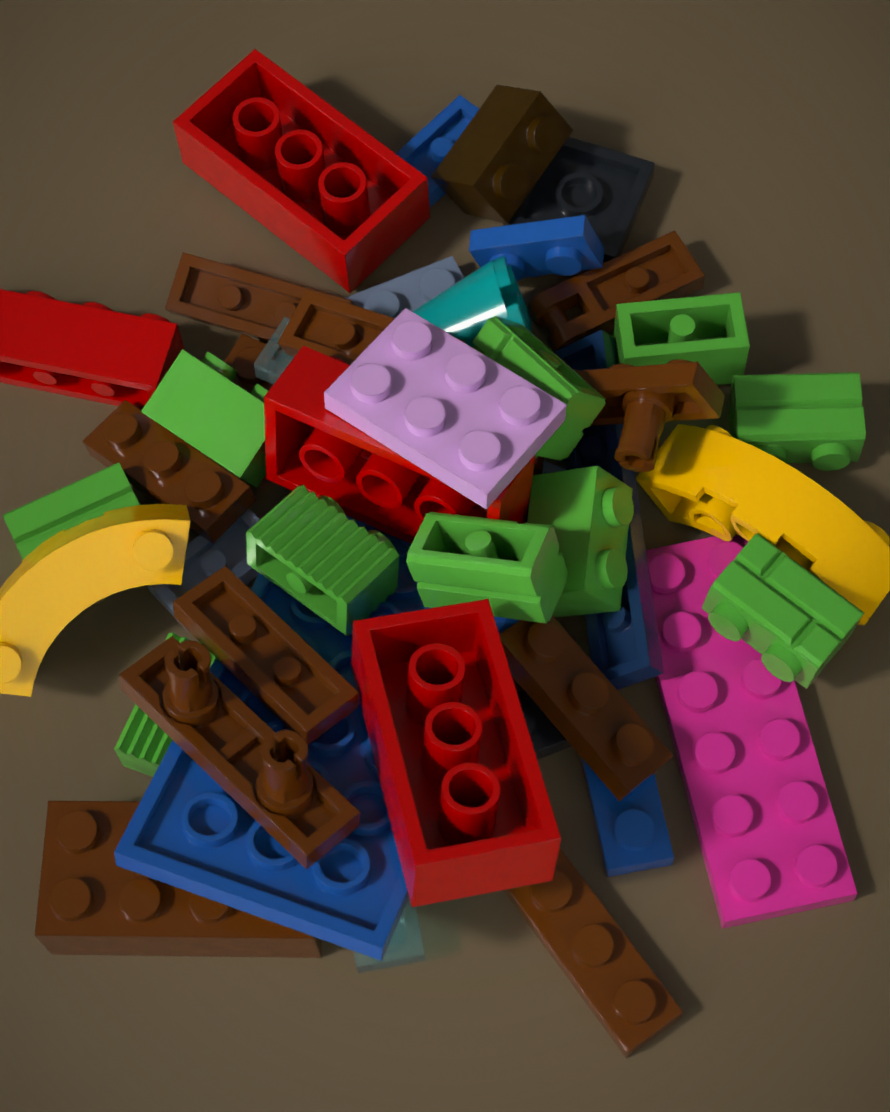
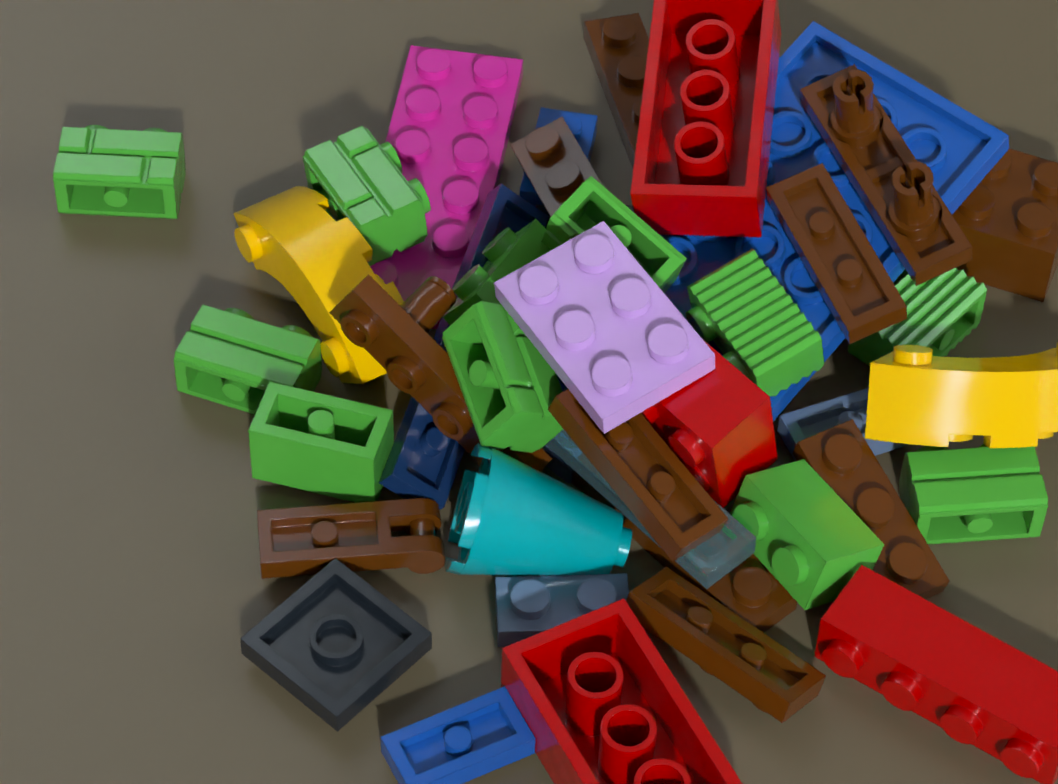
camera: 165 degrees left, 15 degrees down
dark brown brick [431,85,573,223] -> none
blue plate [469,215,604,282] -> none

